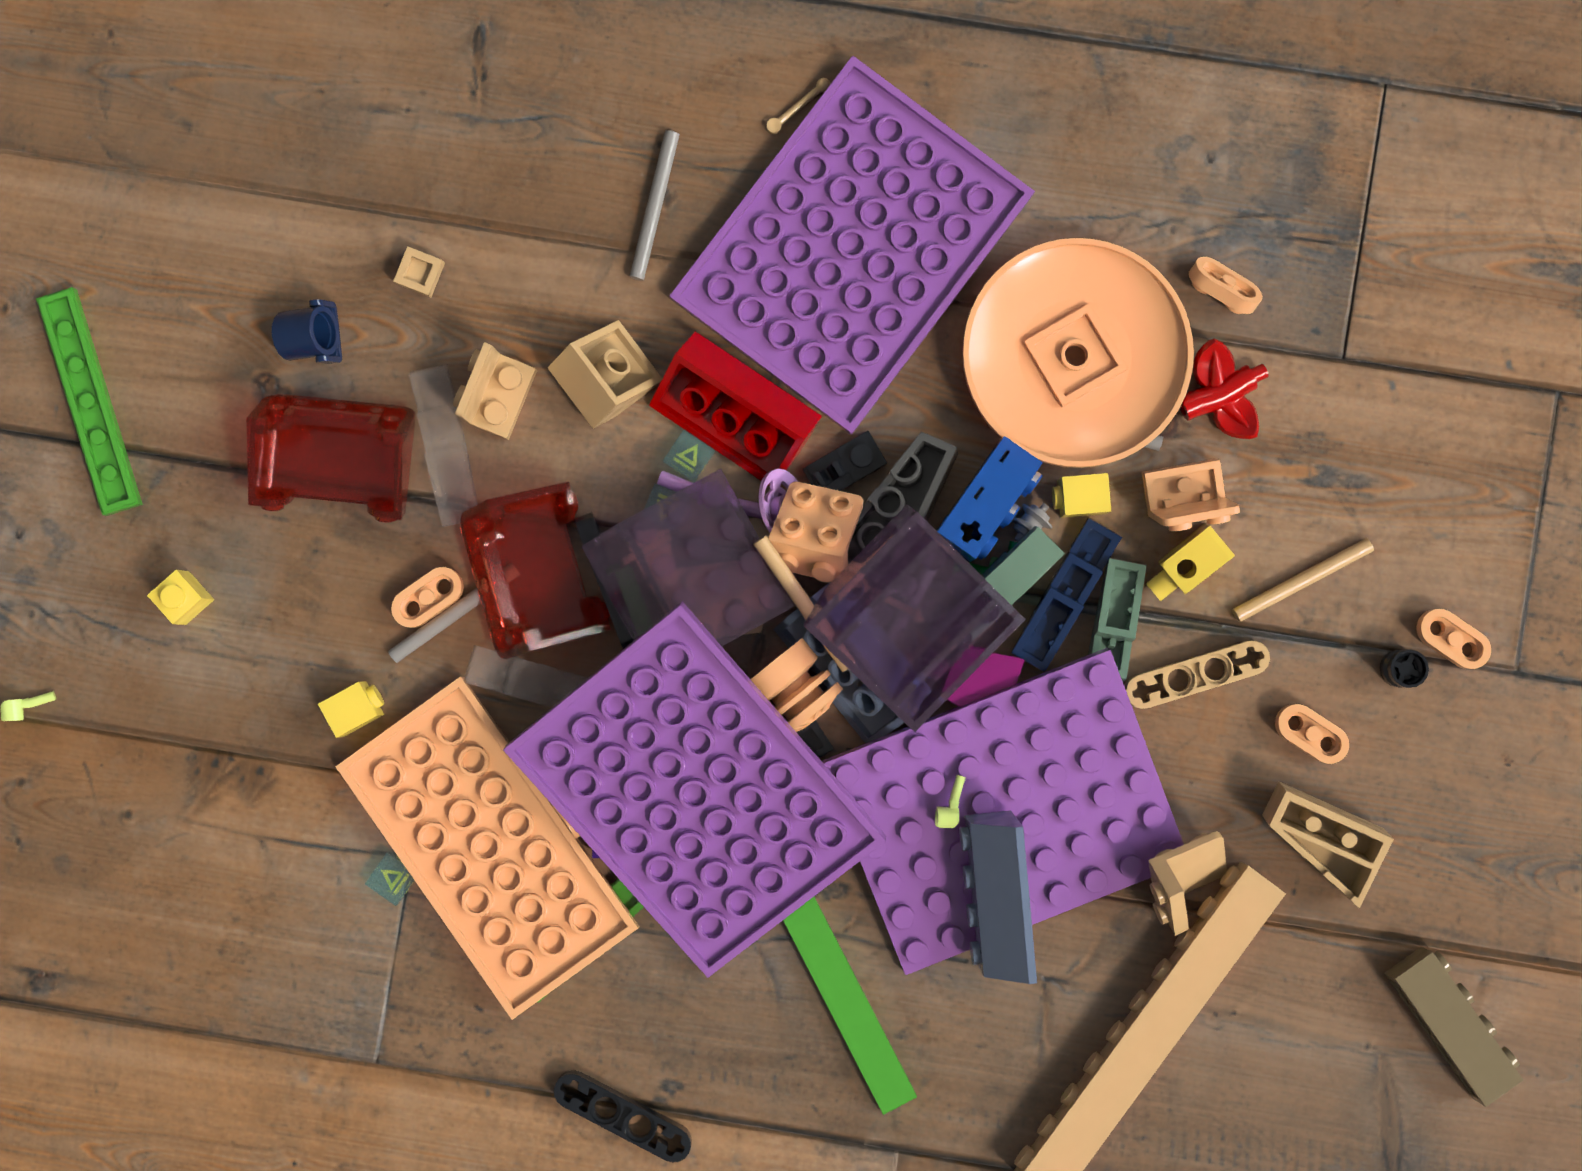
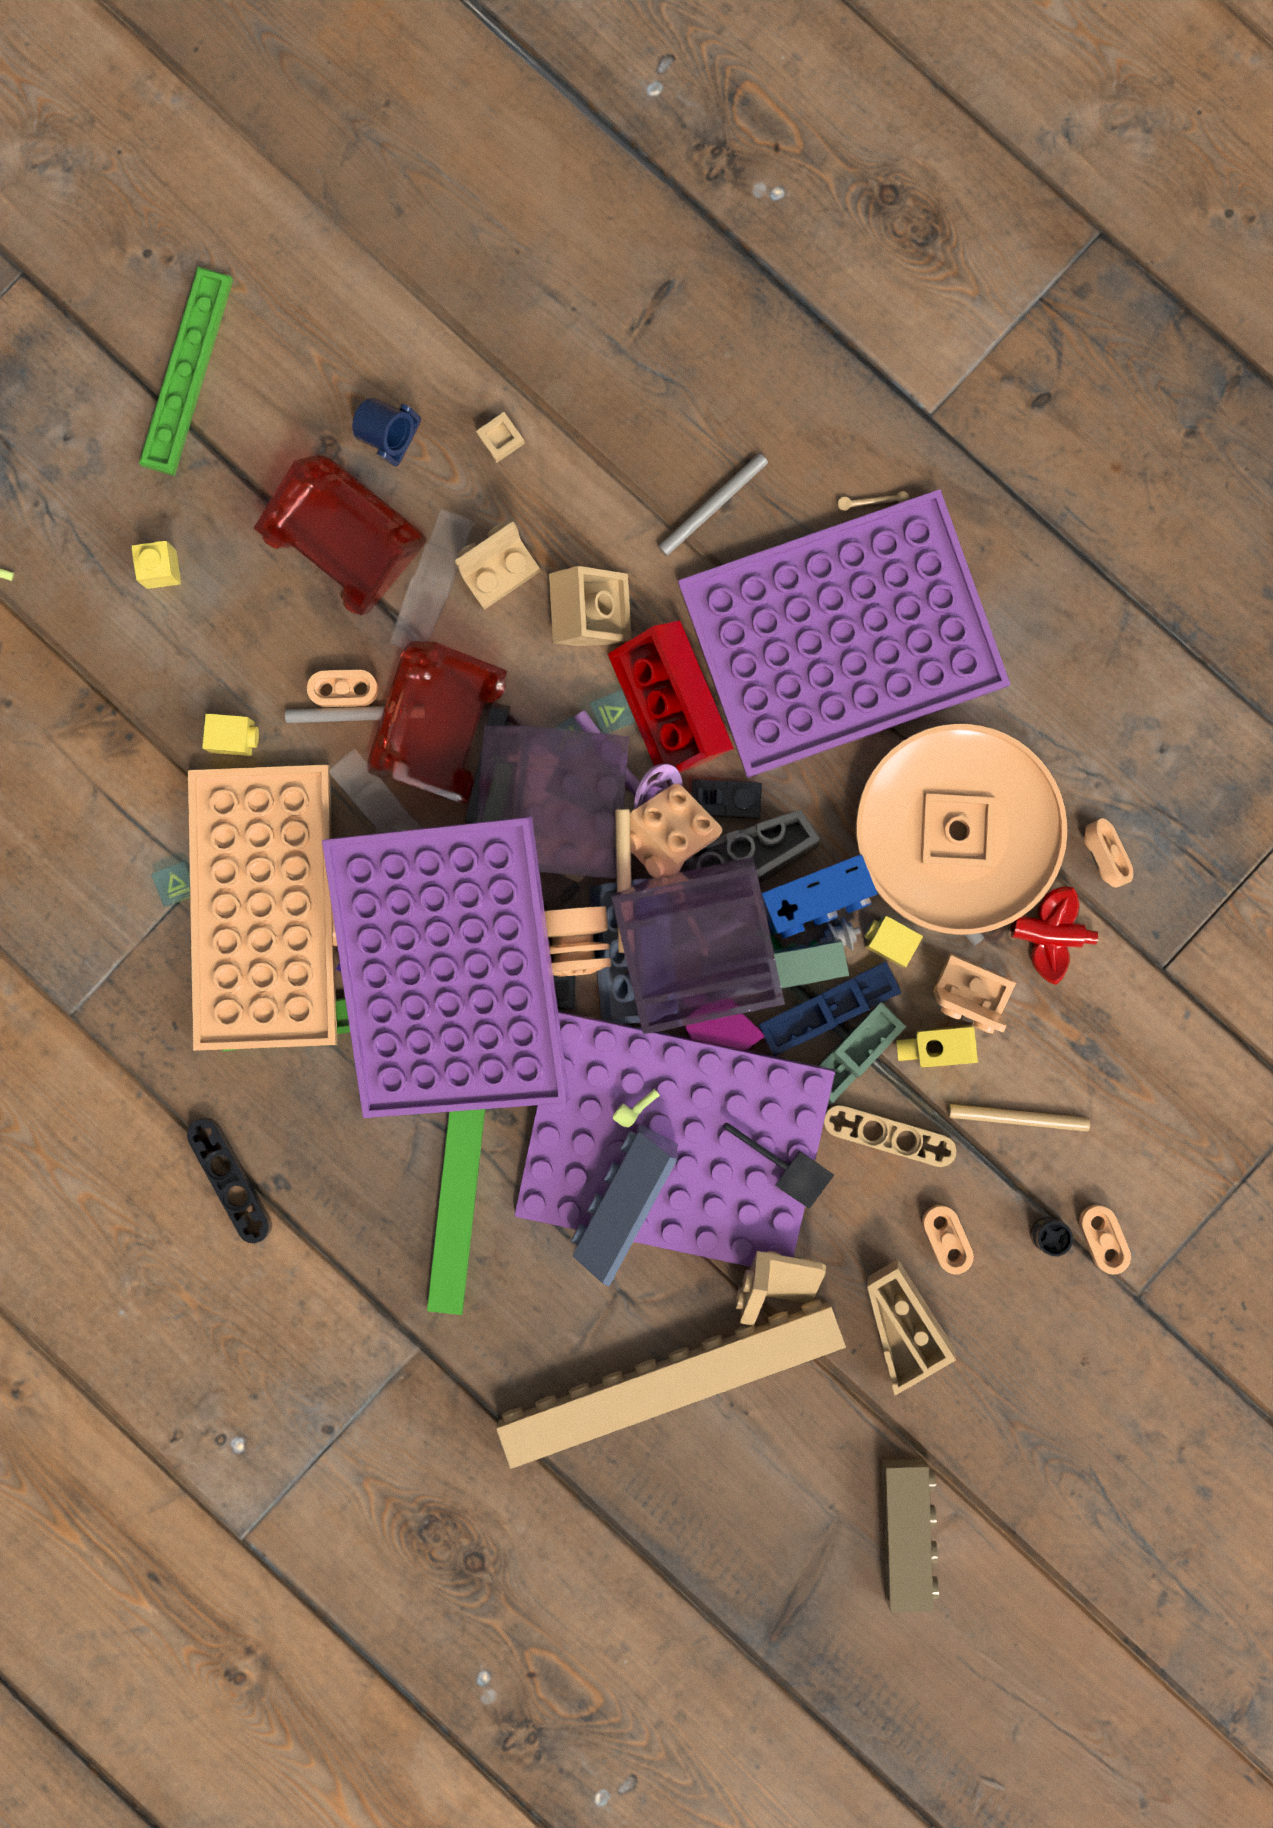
camera: 30 degrees right, 0 degrees up
none -> black piece [723,1123,834,1209]

